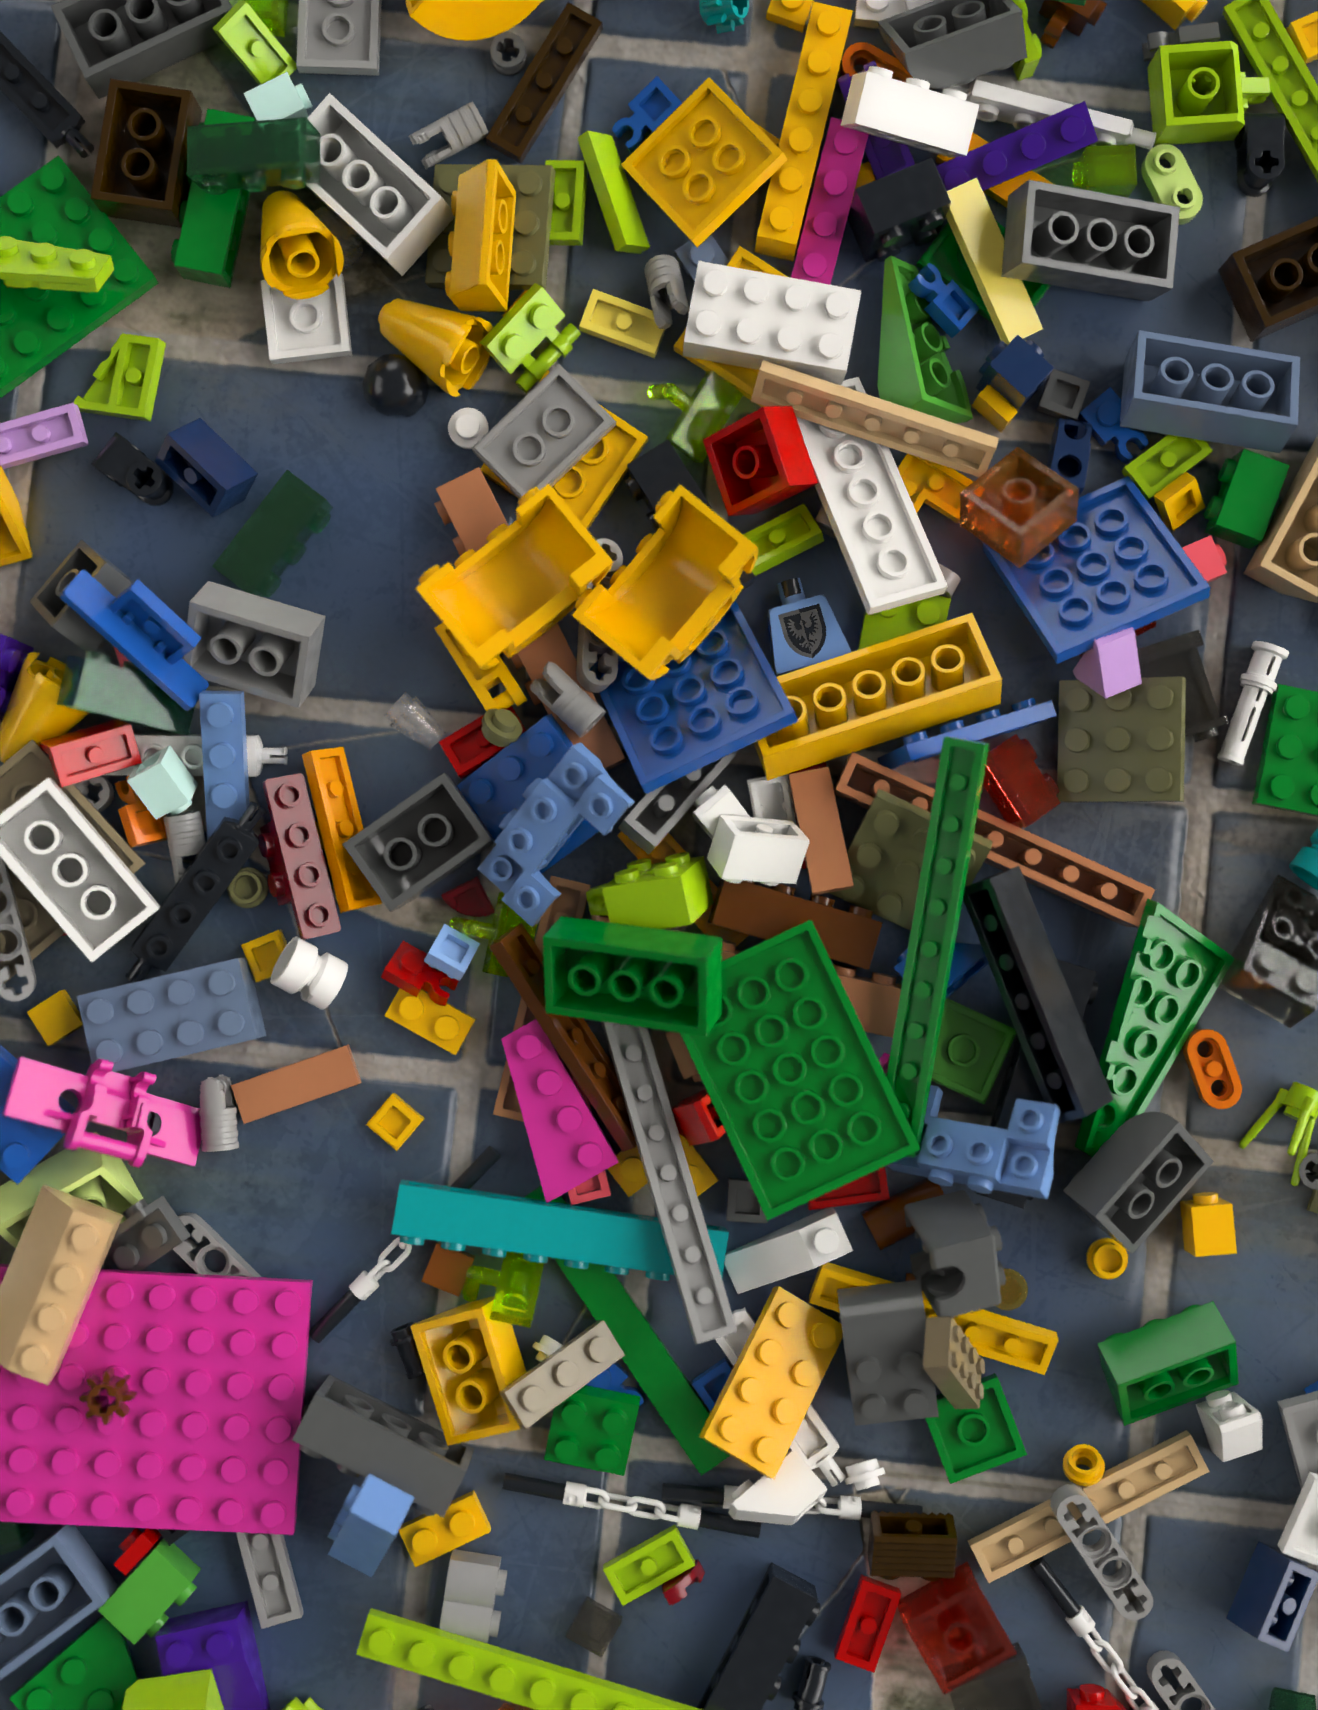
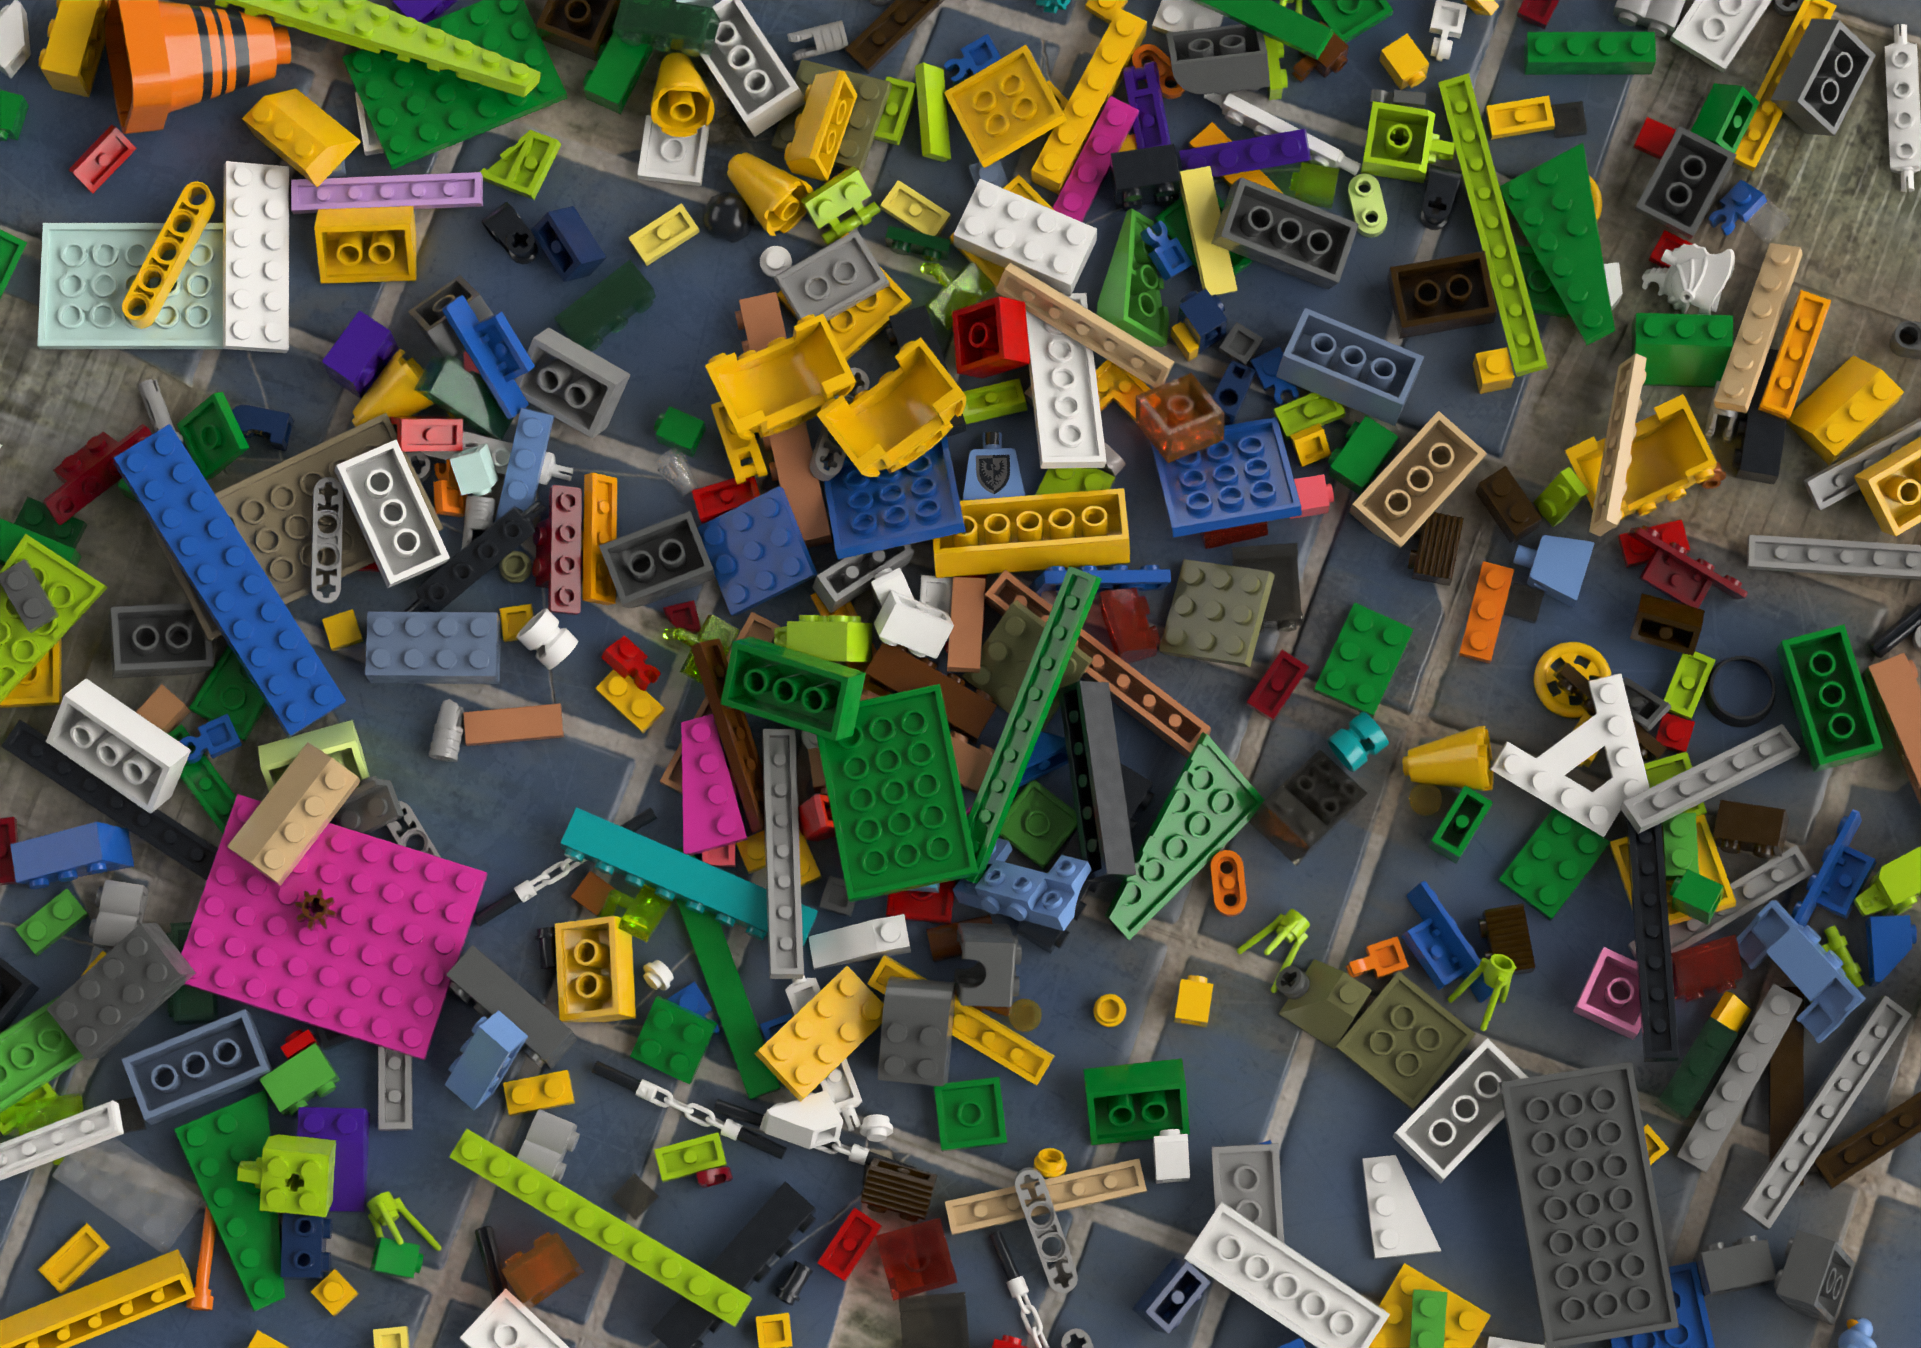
camera: 20 degrees right, 10 degrees down
piece [3,1057,201,1168] -> none
yellow tile [366,1092,425,1151] -> none
light blue tile [424,923,480,981] -> none
medium blue bracket [478,742,634,927] -> none
olive plate [482,708,522,747] -> none
plate [499,1320,625,1429] -> none
light grey hinge [530,661,606,738] -> none
light grey hinge [644,254,689,330] -> none
white brick [841,66,979,158] -> none
dark tan piece [923,1316,985,1409] -> none
dark grey brick [1063,1112,1214,1254] -> none
lavender slope [1073,628,1142,699] -> none
white pin [1217,641,1289,766] -> none
none -> light yellow plate [628,203,700,266]
none -> green brick [654,406,706,458]
none -> dark green plate [885,225,951,262]
none -> dark red plate [1246,649,1309,722]

